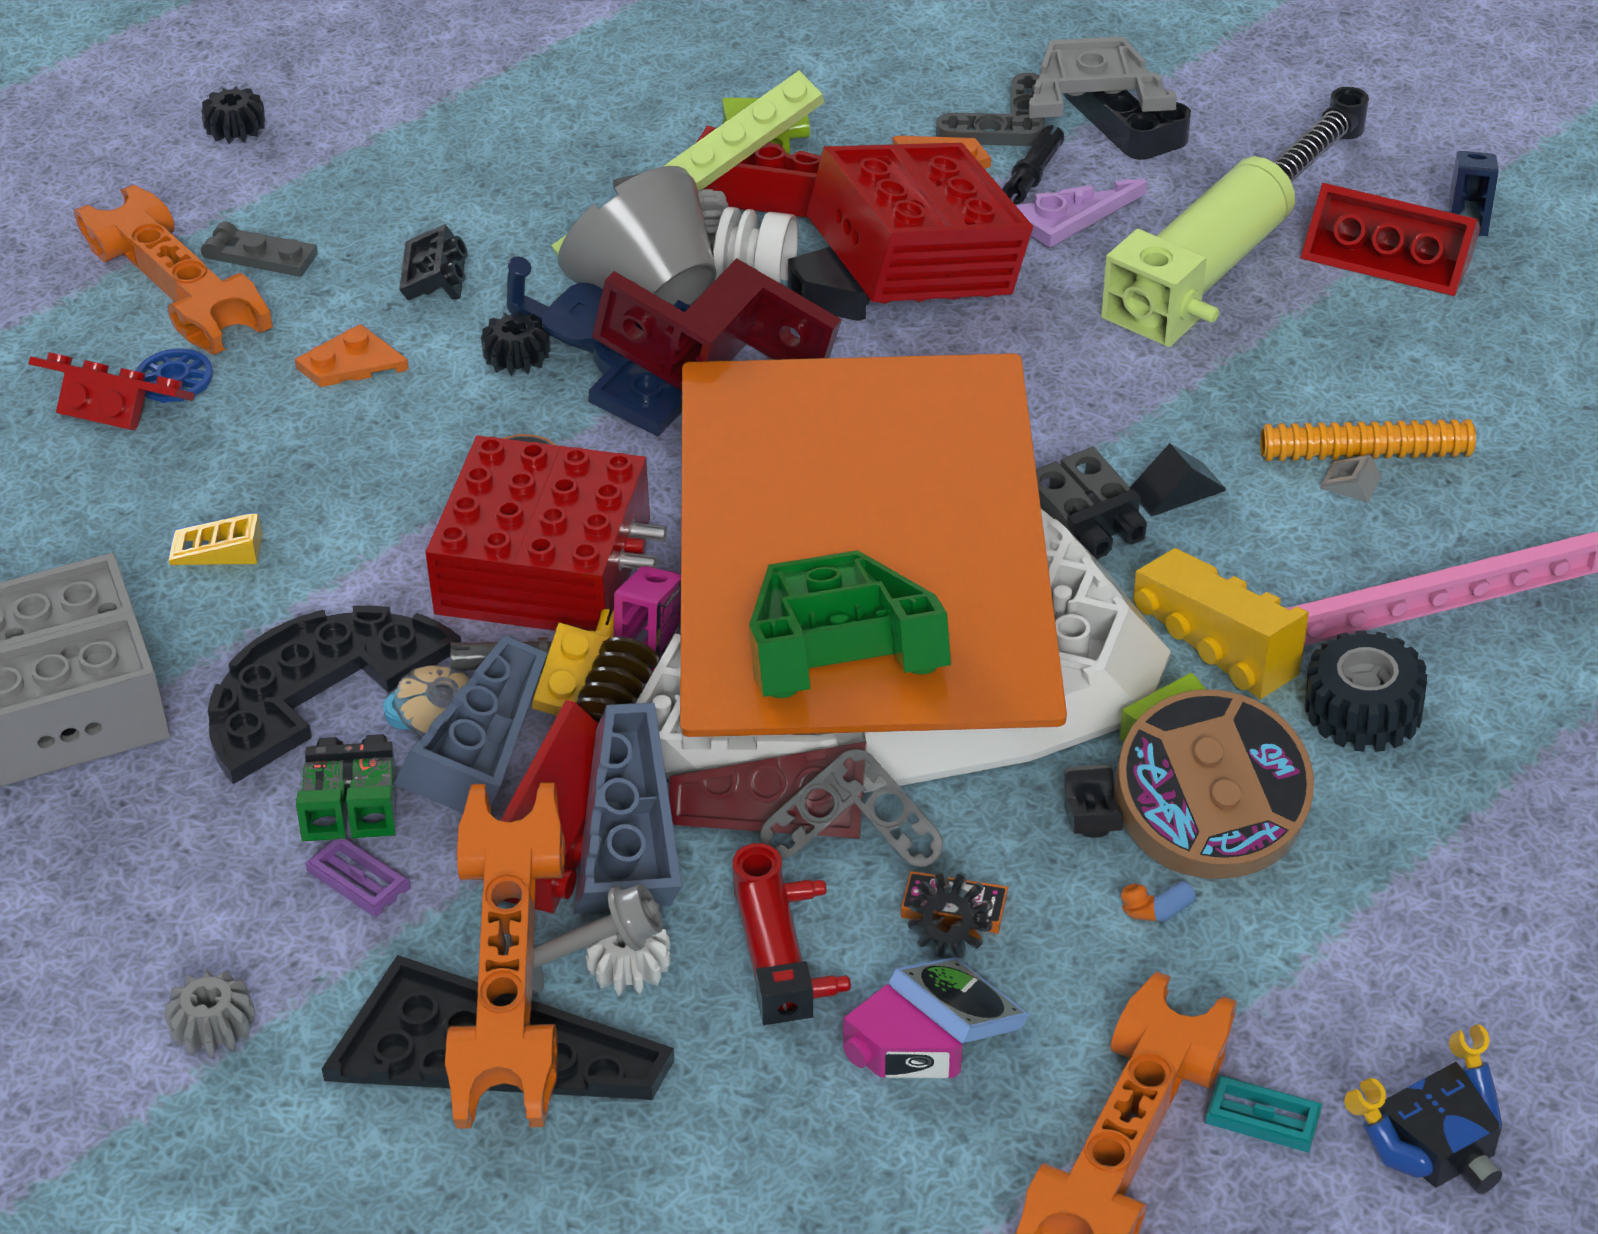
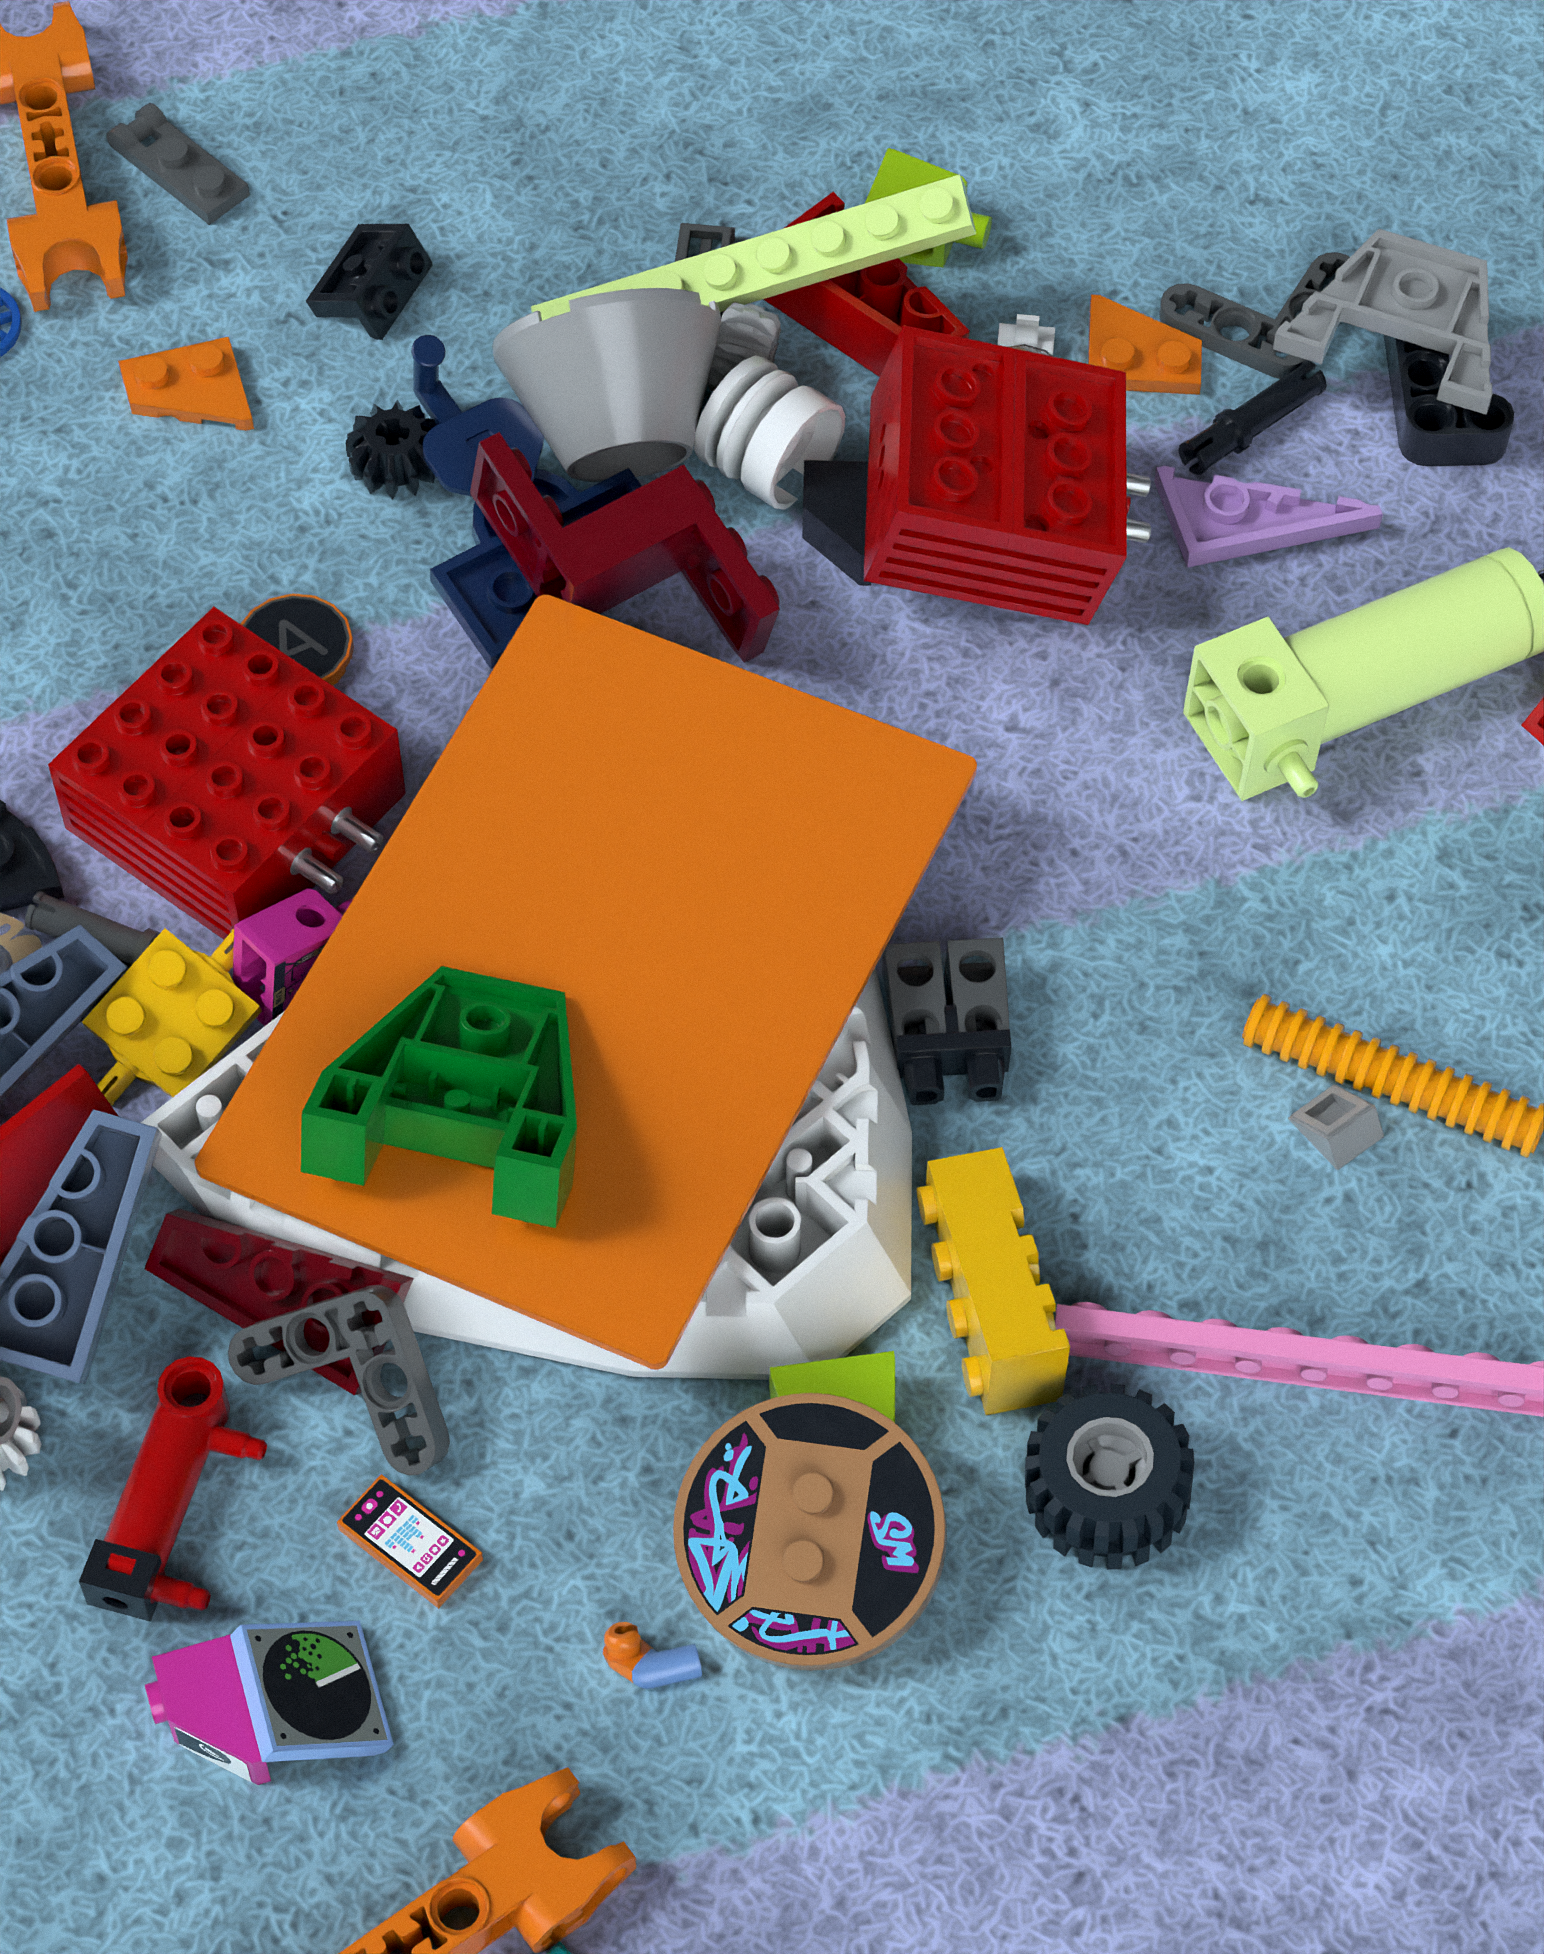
camera: 25 degrees right, 15 degrees up
dark brown piece [575,636,659,723] -> none
black gear [908,872,993,958] -> none
black bracket [1064,765,1123,838] -> none
black slope [1130,443,1226,517] -> none

